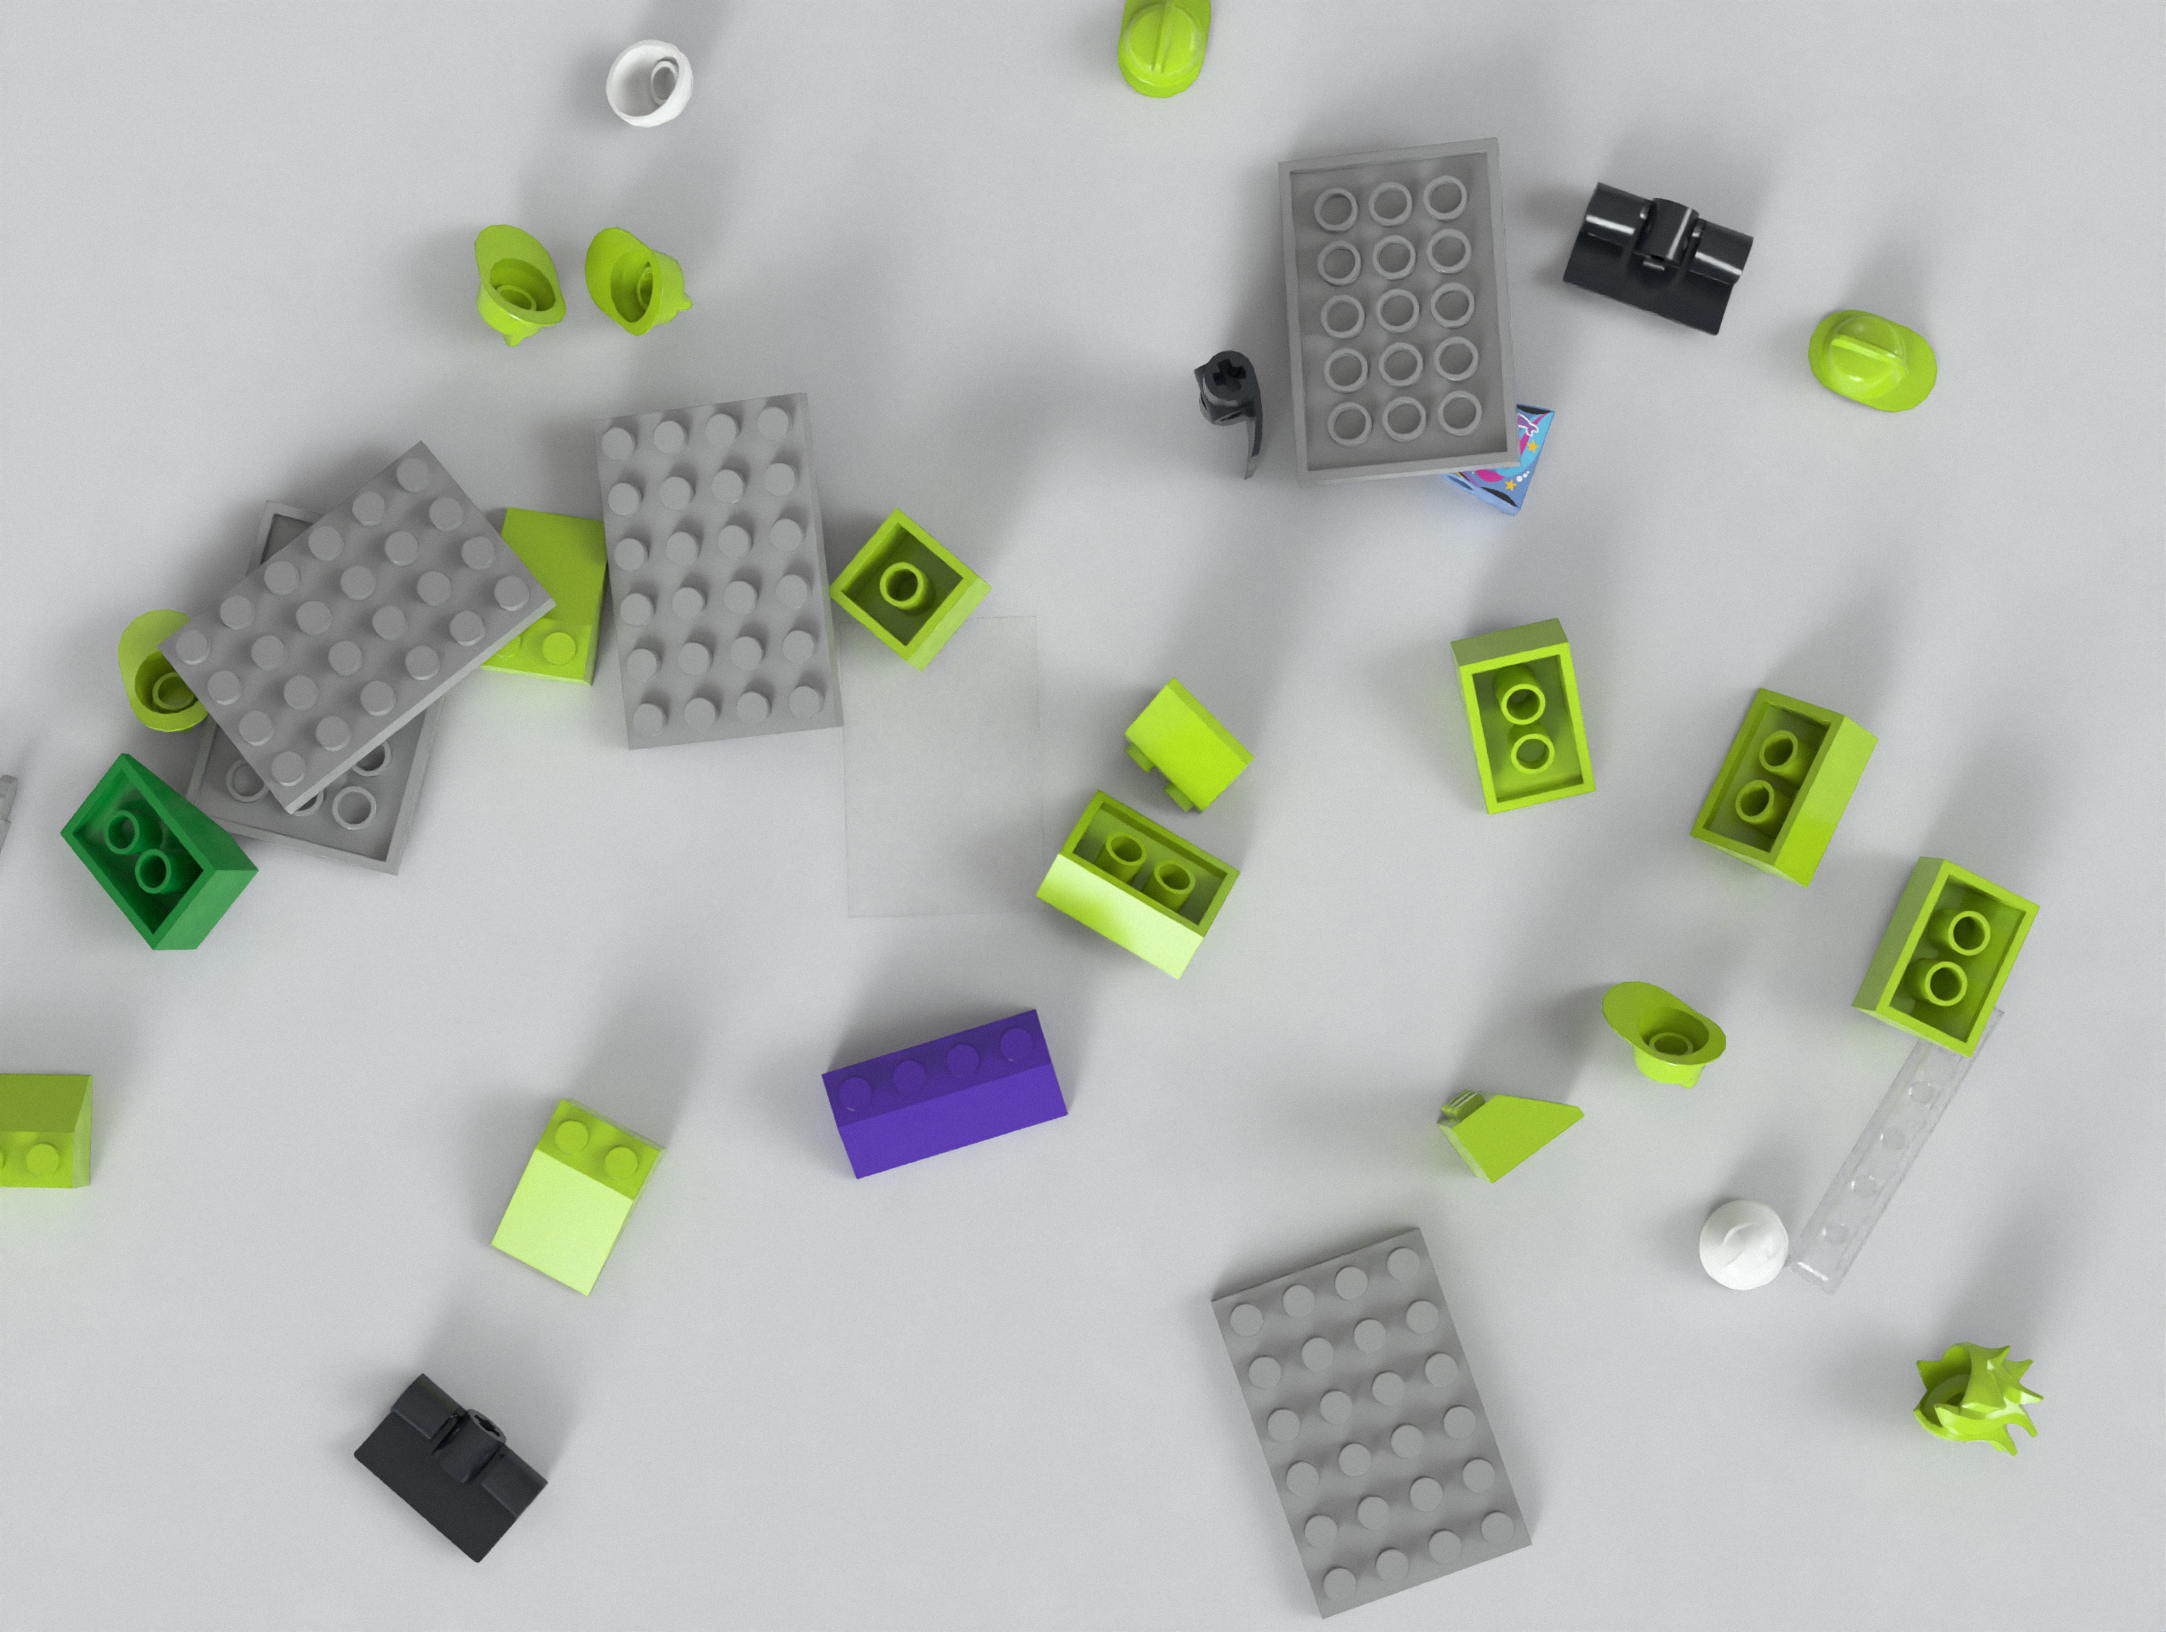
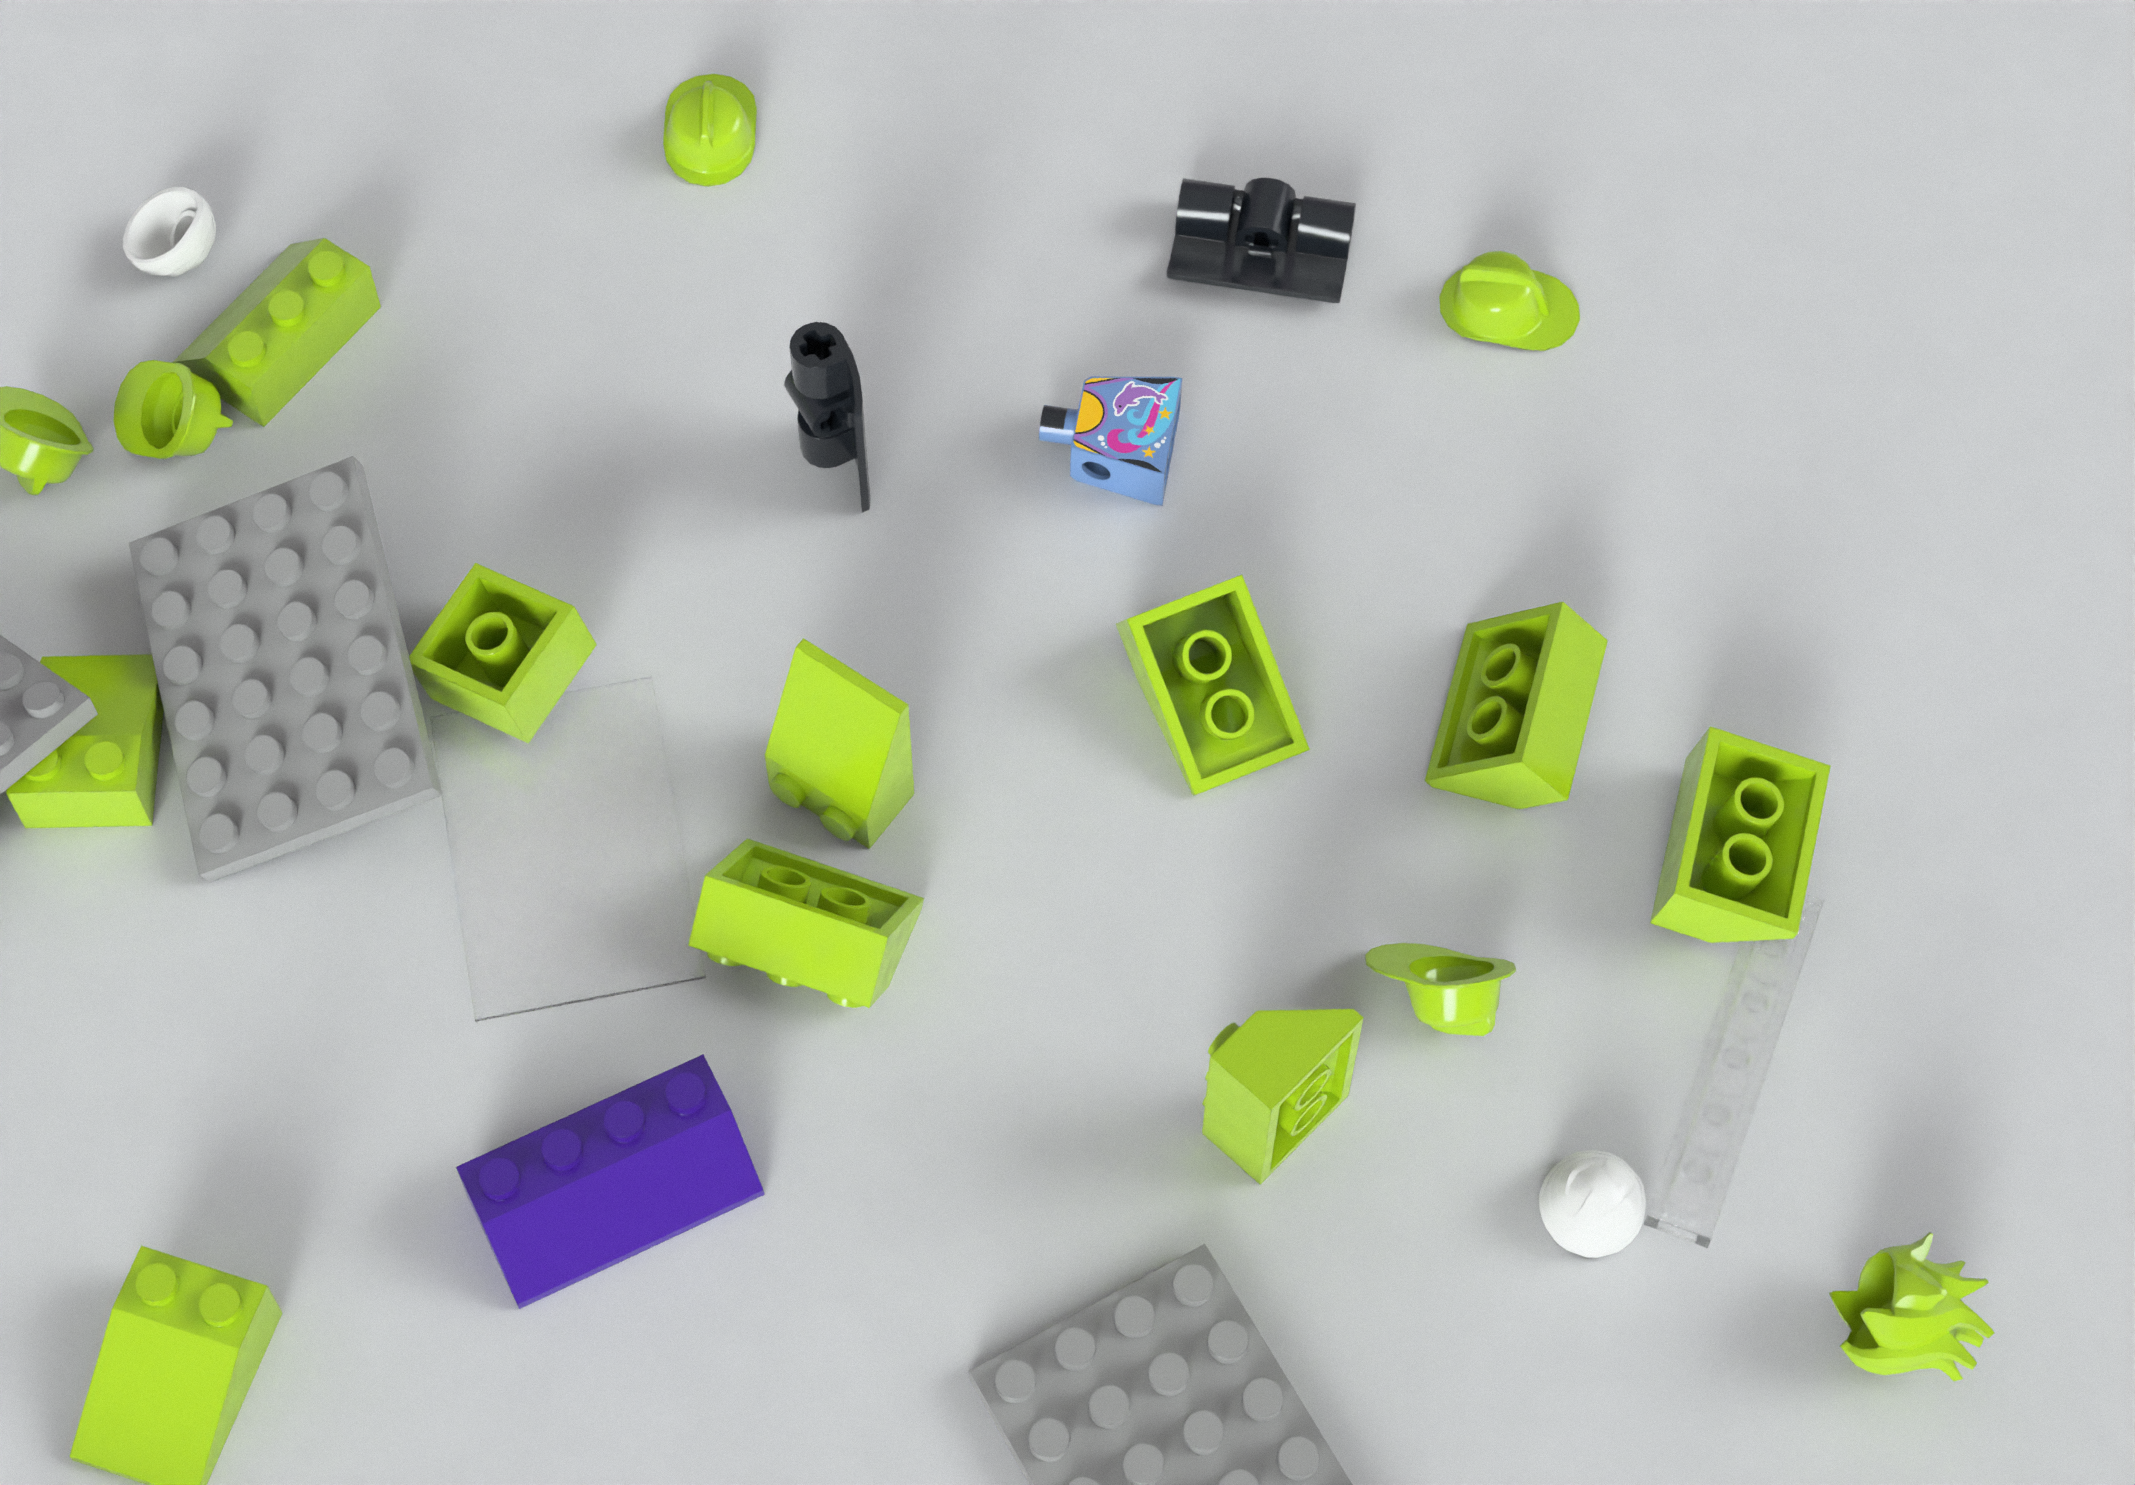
camera: 10 degrees left, 25 degrees down
light grey plate [1278,137,1521,488] -> none
none -> lime slope [173,238,381,427]

